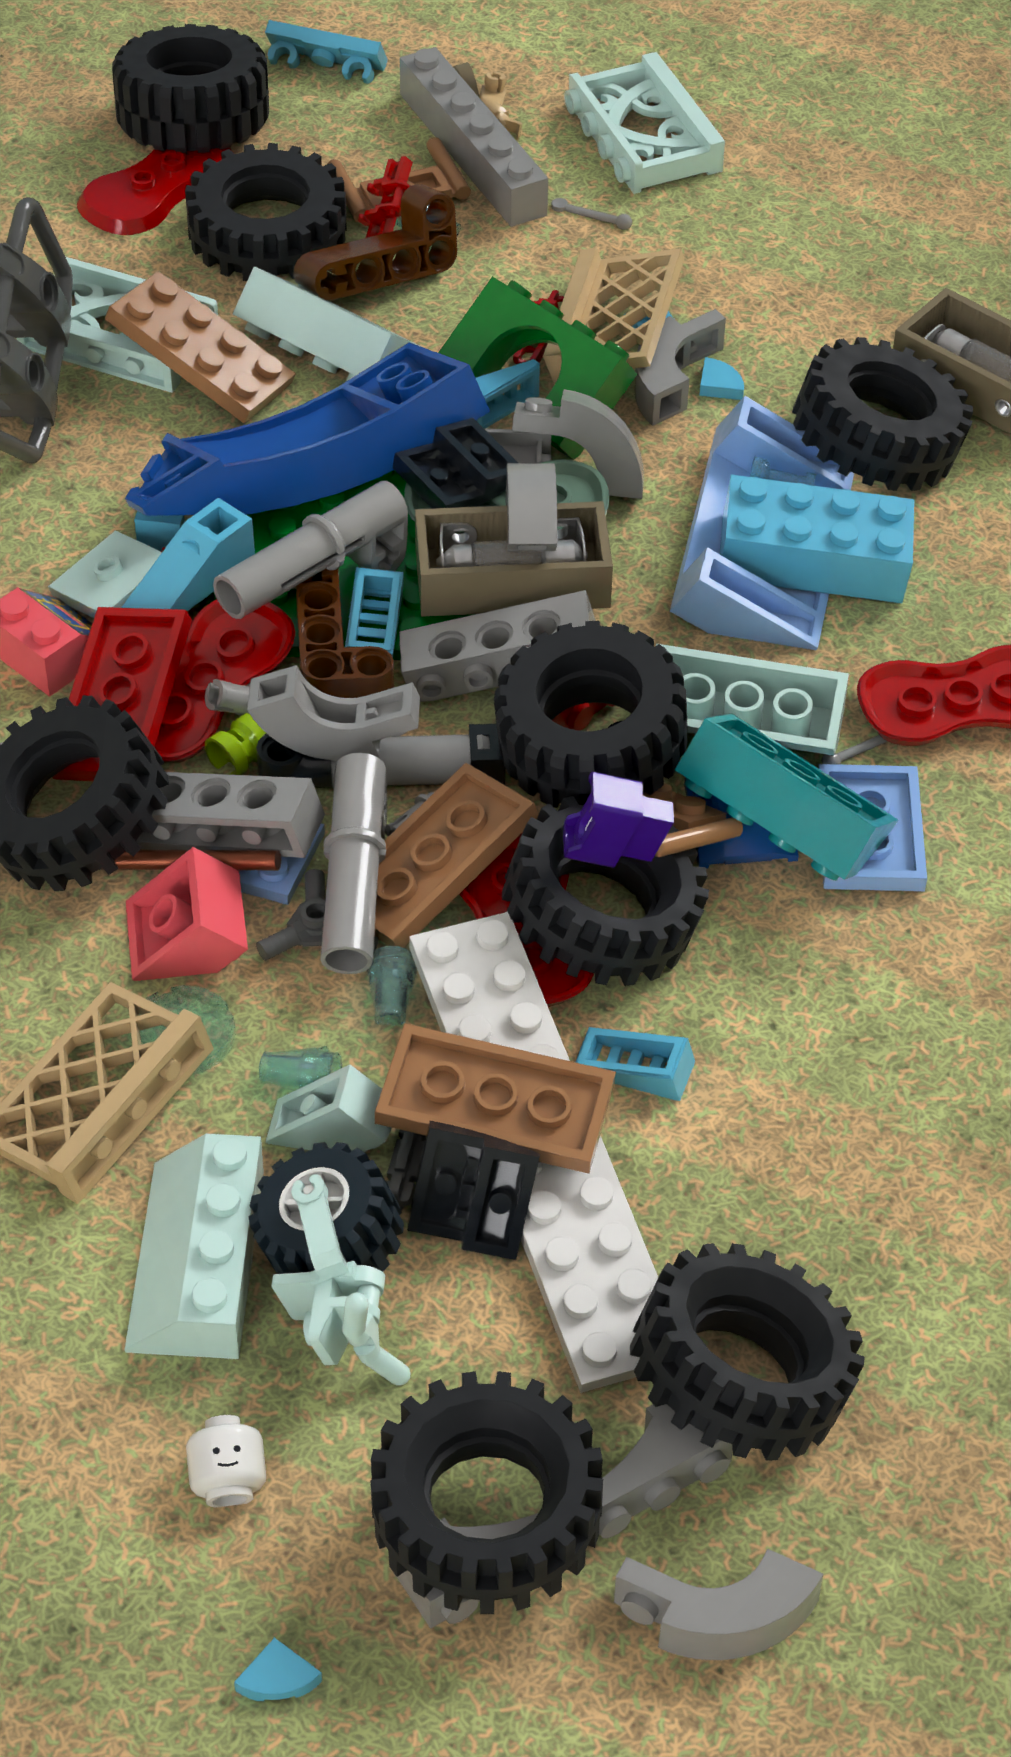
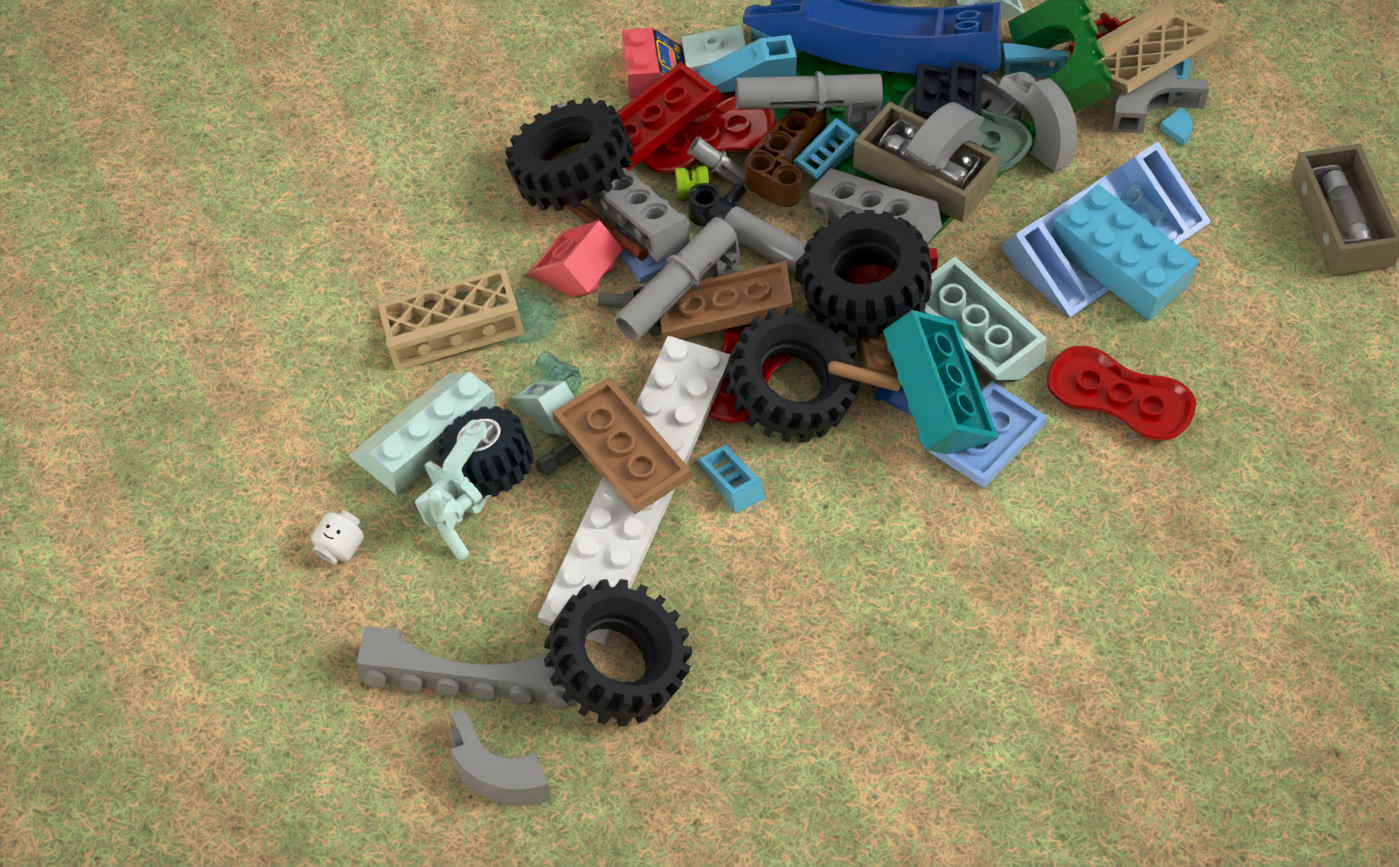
camera: 40 degrees right, 5 degrees up
medium azure tile [234,1637,322,1701] -> none
light grey arch [247,665,420,761] -> none
clear light blue cone [367,946,418,1025] -> none
black tyre [370,1371,603,1614] -> none
black slope [407,1120,540,1260] -> none
dark purple piece [563,771,674,868] -> none
black tyre [792,337,973,491] -> none
light grey hinge [821,735,887,764] -> none

